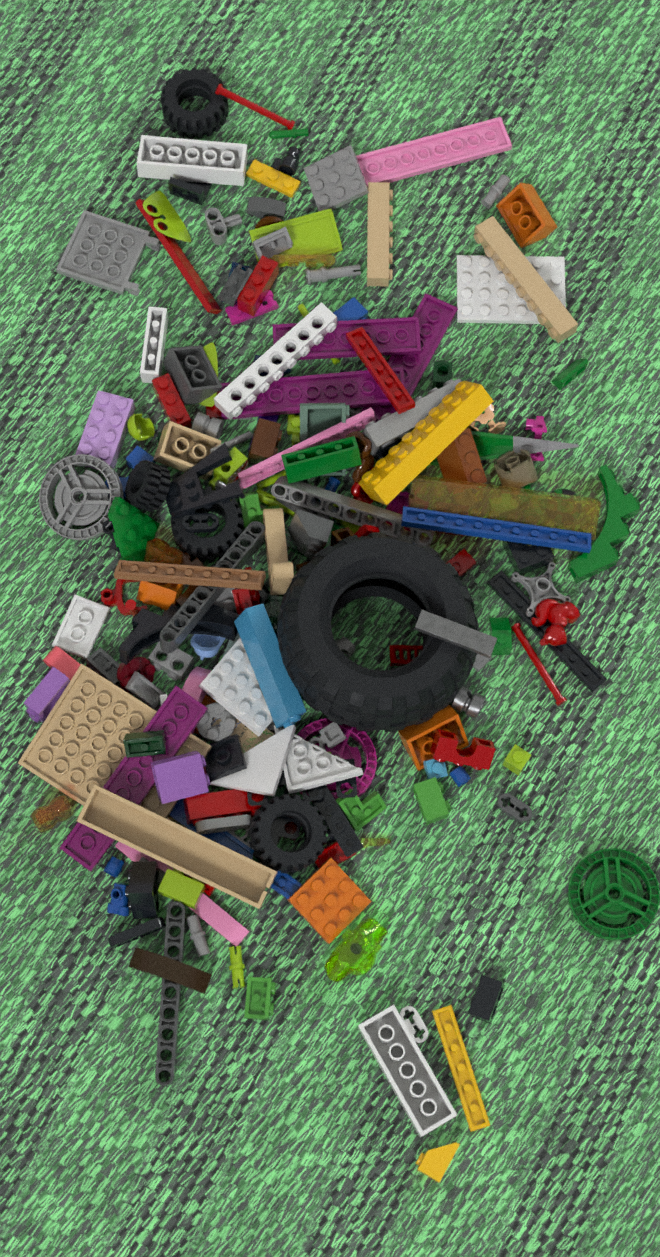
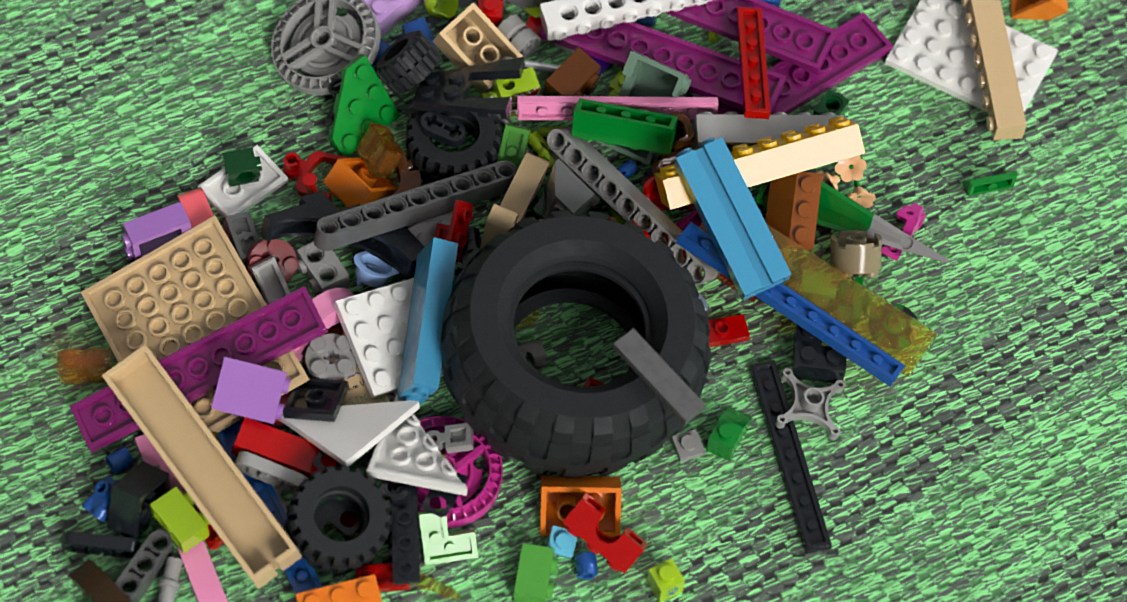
camera: 25 degrees right, 10 degrees down
medium nougat tile [114,560,266,590] -> none
dark green slope [123,730,166,758] -> none
flat silver wheel [451,687,486,720] -> none
red bar [511,623,567,706] -> none
red animal [531,598,580,646] -> none
green arch [567,465,640,584] -> none
none -> dark green brick [223,147,262,187]
none -> dark azure brick [674,137,791,301]

